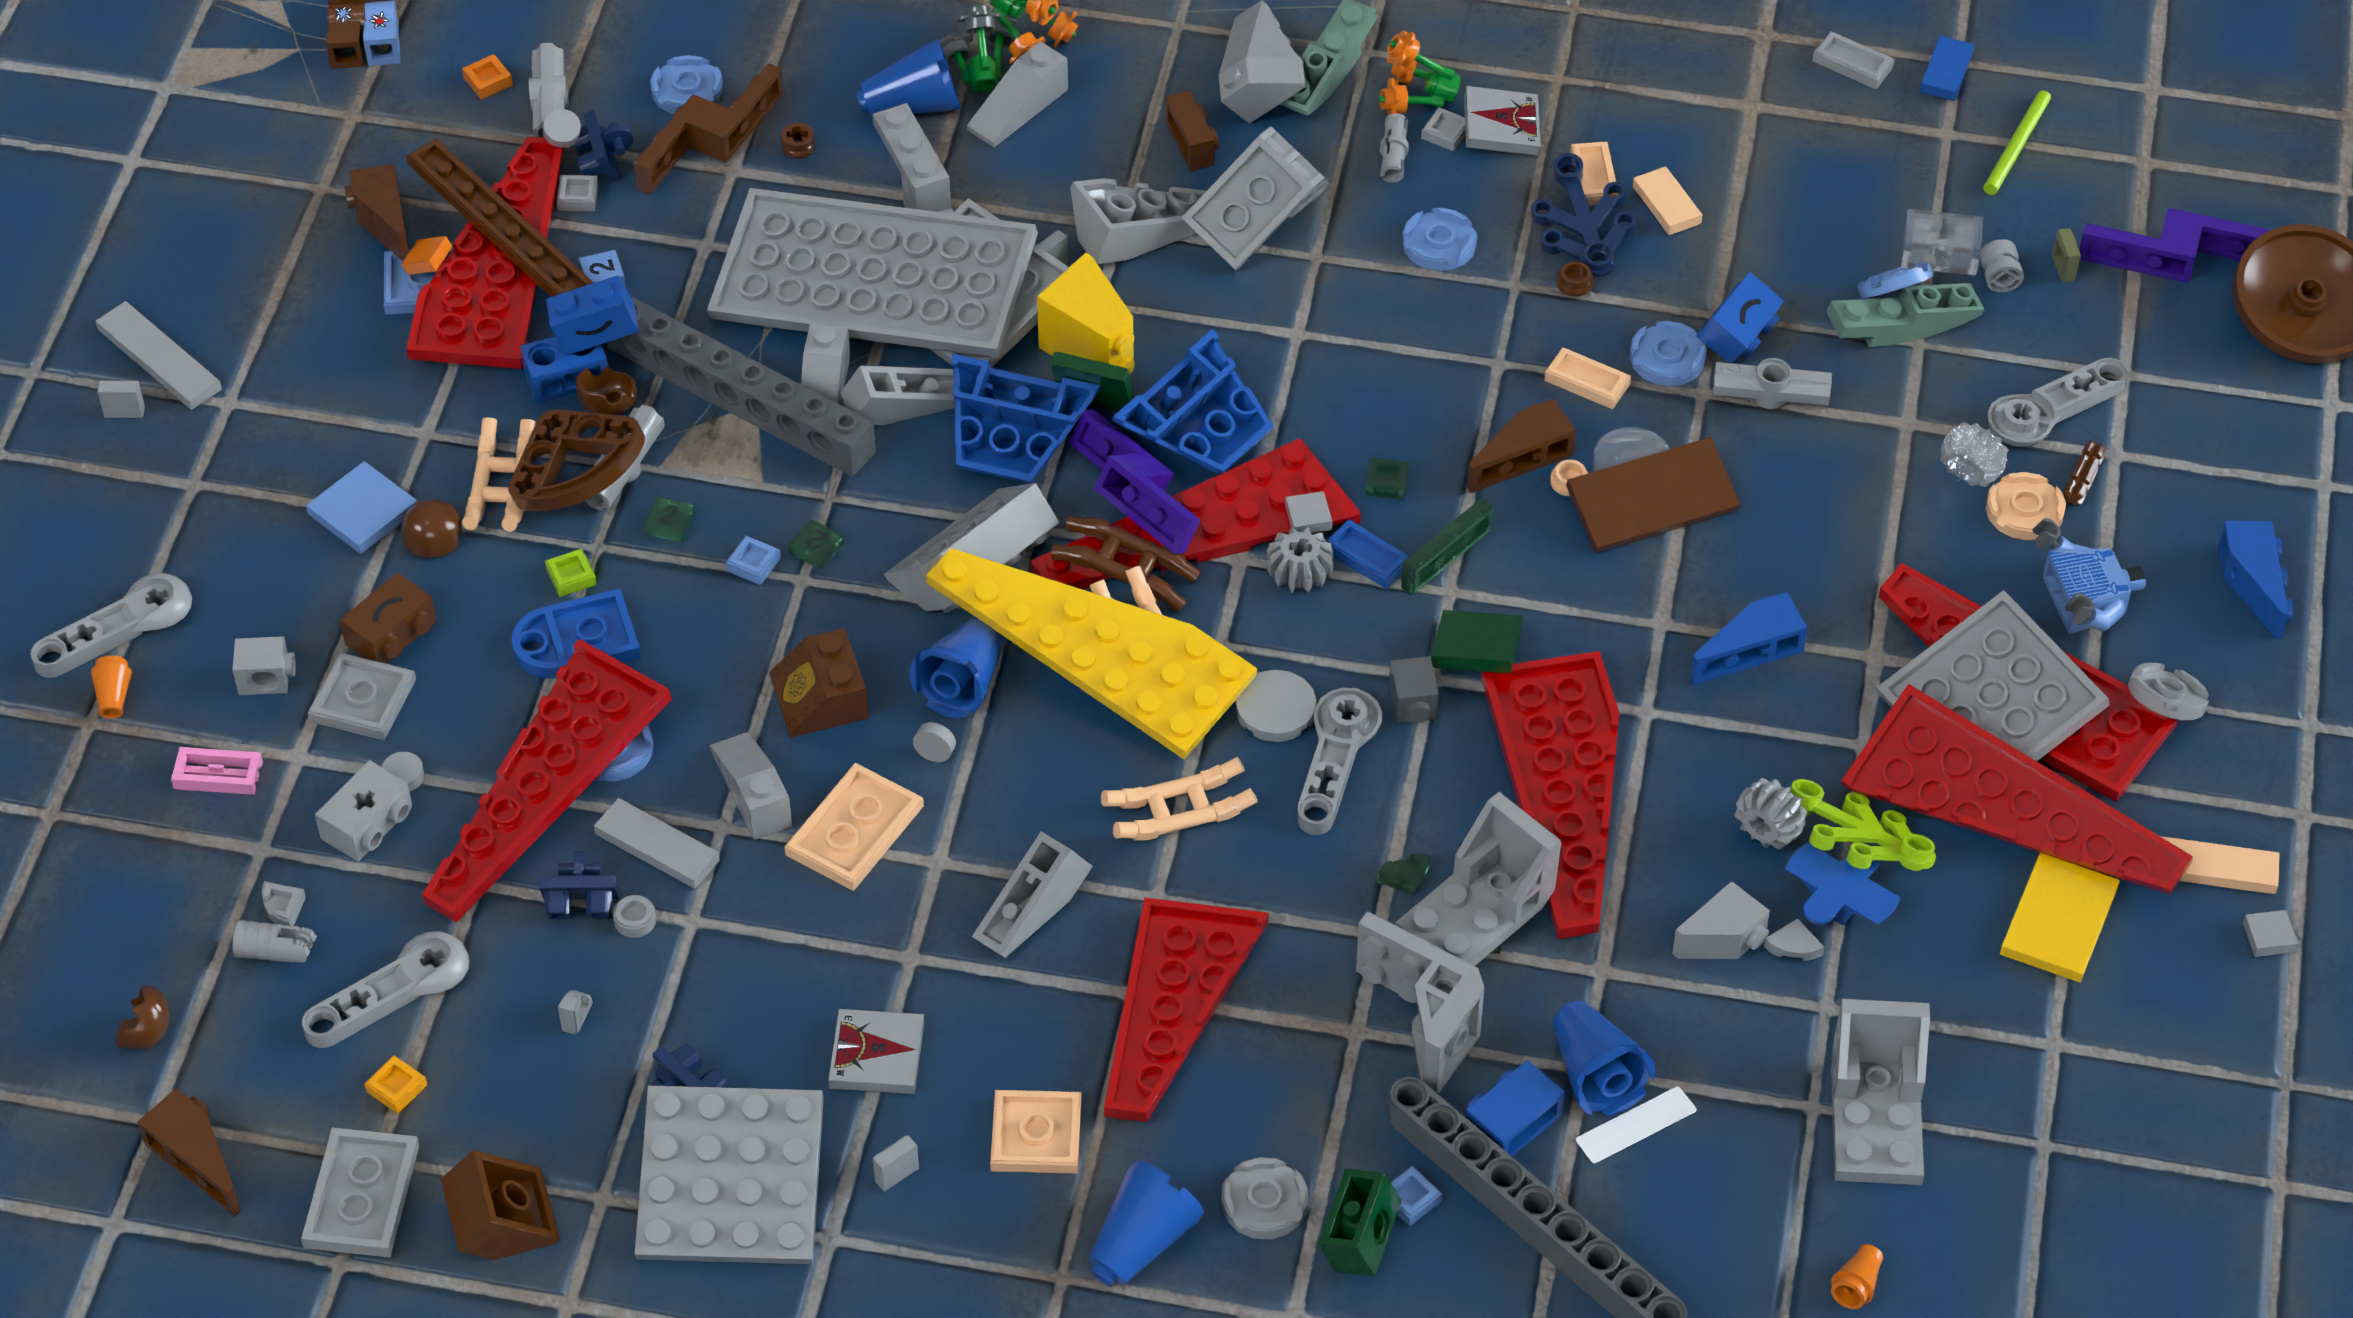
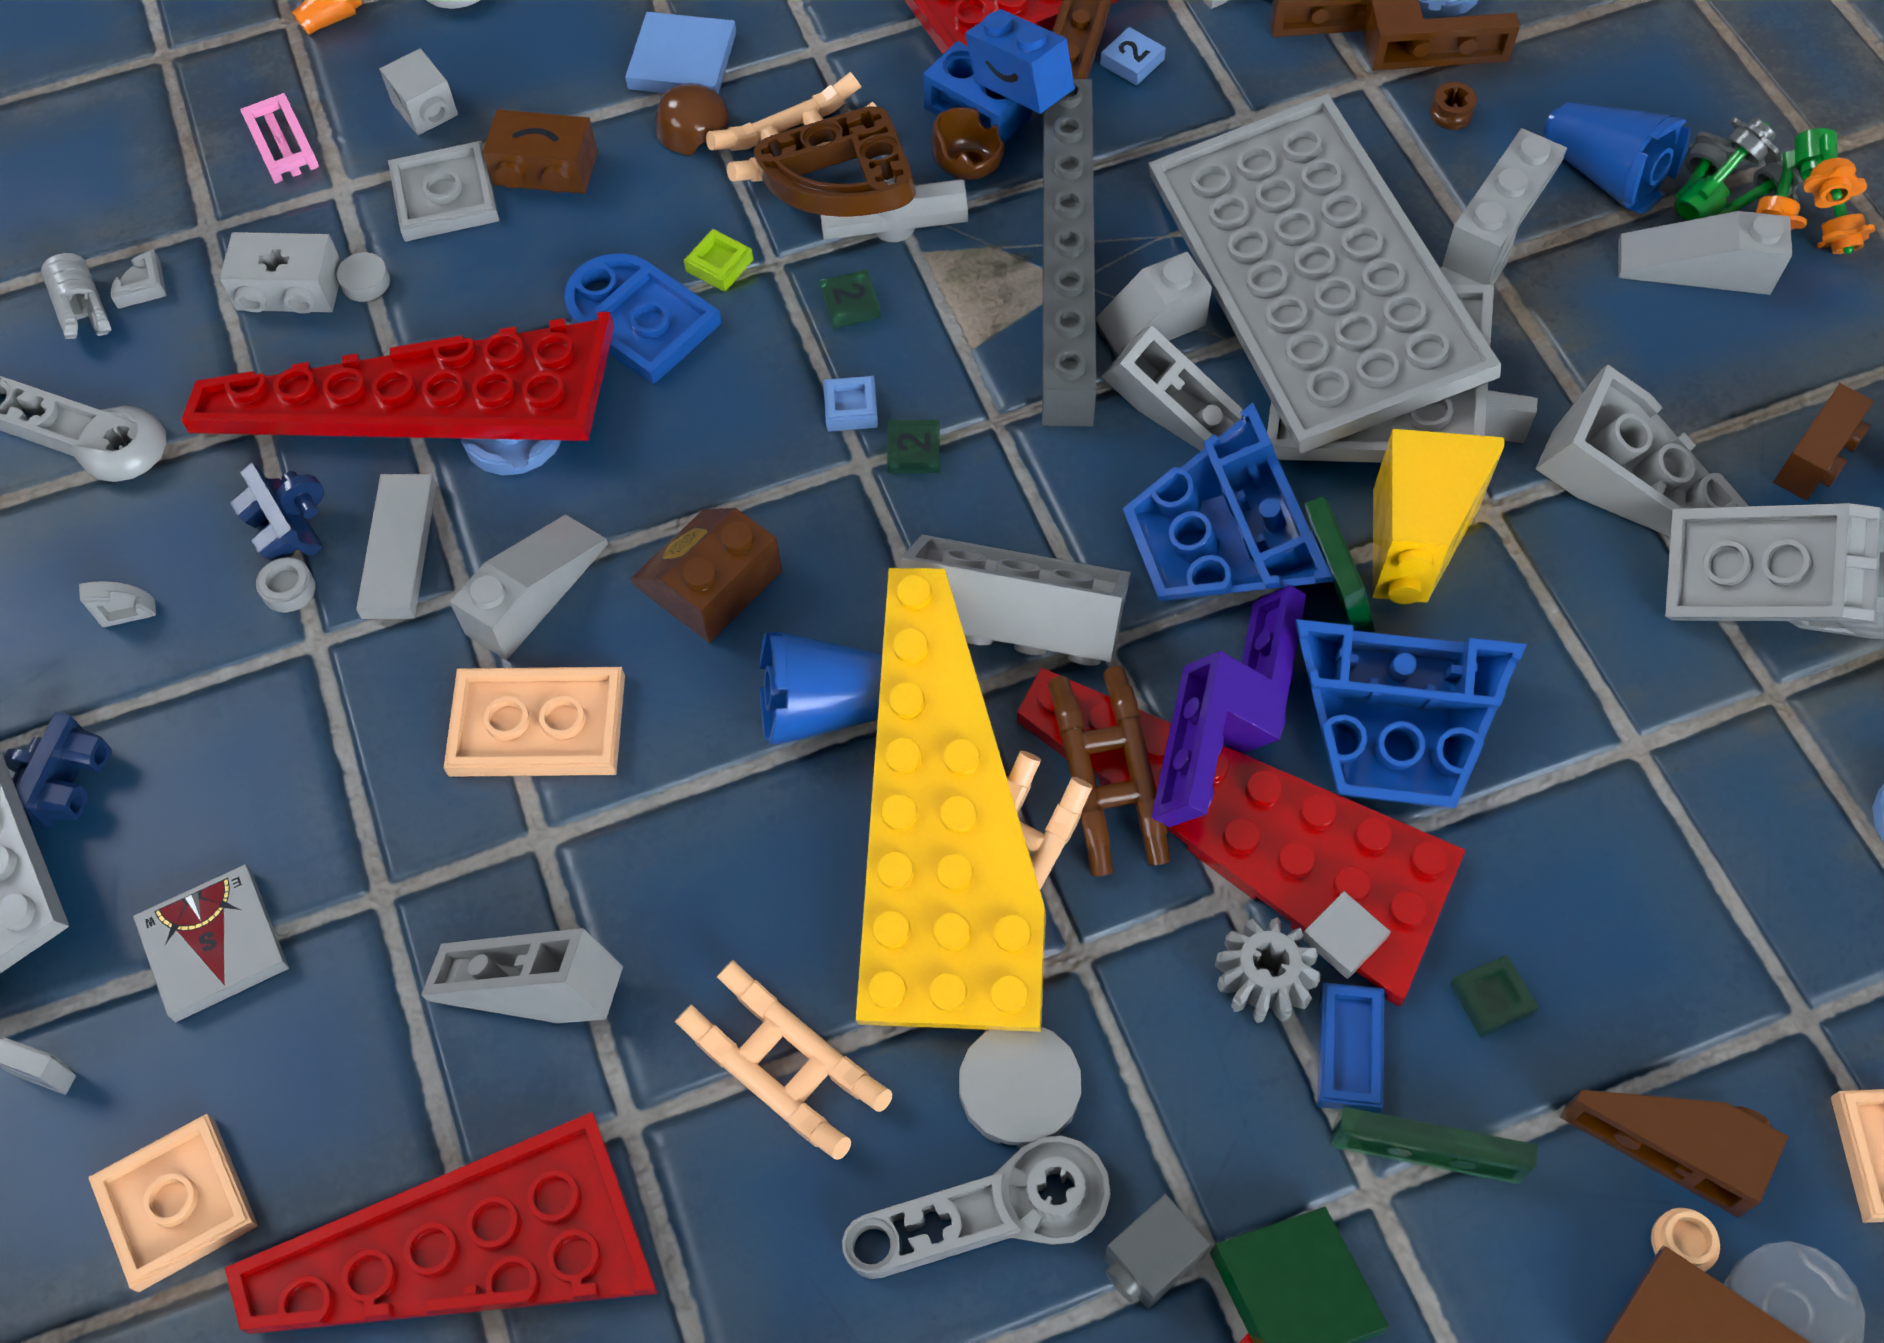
camera: 60 degrees right, 10 degrees up
light grey tile [913,722,956,762] -> none

